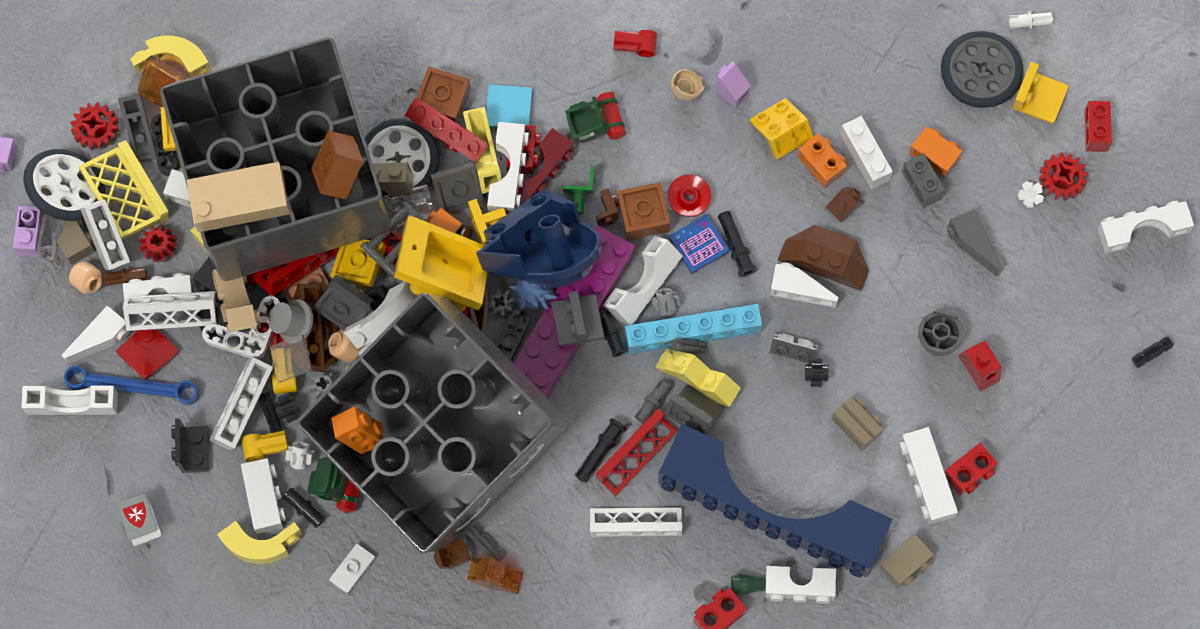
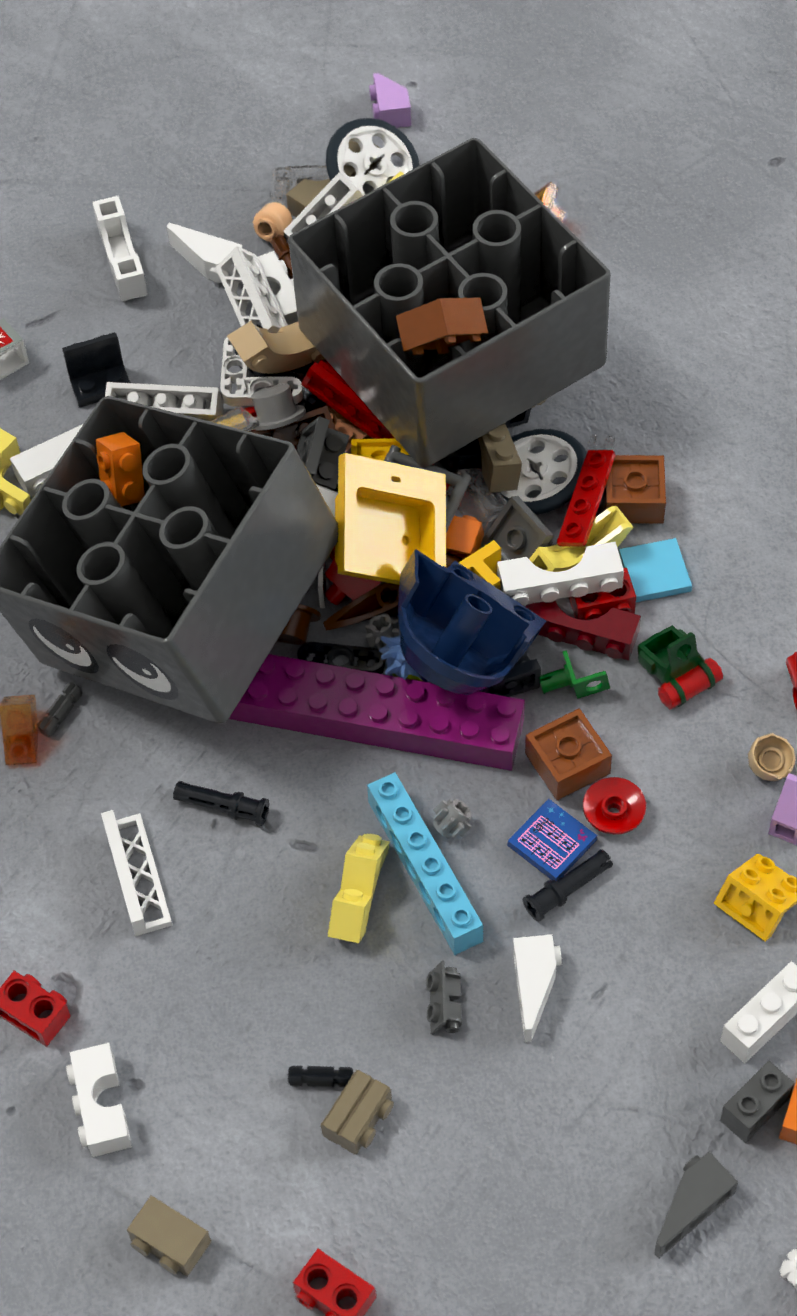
camera: 75 degrees right, 15 degrees down
lavender slope [13,206,43,258] -> none
blue piece [64,366,199,406] -> none
red plate [115,321,180,380] -> none
light yellow arch [130,36,211,78] -> none
tan brick [186,162,290,232] -> none
reddish brown bracket [434,538,473,569] -> none
dark grey bracket [551,291,604,347] -> none
reddish brown bracket [596,188,619,226] -> none
red fence [596,409,678,496] -> none
black pin [600,311,626,357] -> none
white arch [603,236,682,325] -> none
dark grey pin [634,380,672,424] -> none
dark blue arch [658,424,892,578] -> none
dark grey bracket [664,384,724,434] -> none
dark grey axle [670,338,707,354] -> none
clear green cone [730,573,765,596] -> none
reddish brown wedge [778,225,869,291] -> none
orange brick [797,133,847,188] -> none
black gear [805,359,828,387] -> none
reddish brown bracket [826,187,864,222] -> none
white brick [899,427,958,525] -> none
dark grey cylinder [918,310,964,356] -> none
red torso [959,340,1001,392] -> none
none -> black axle [288,1066,354,1087]

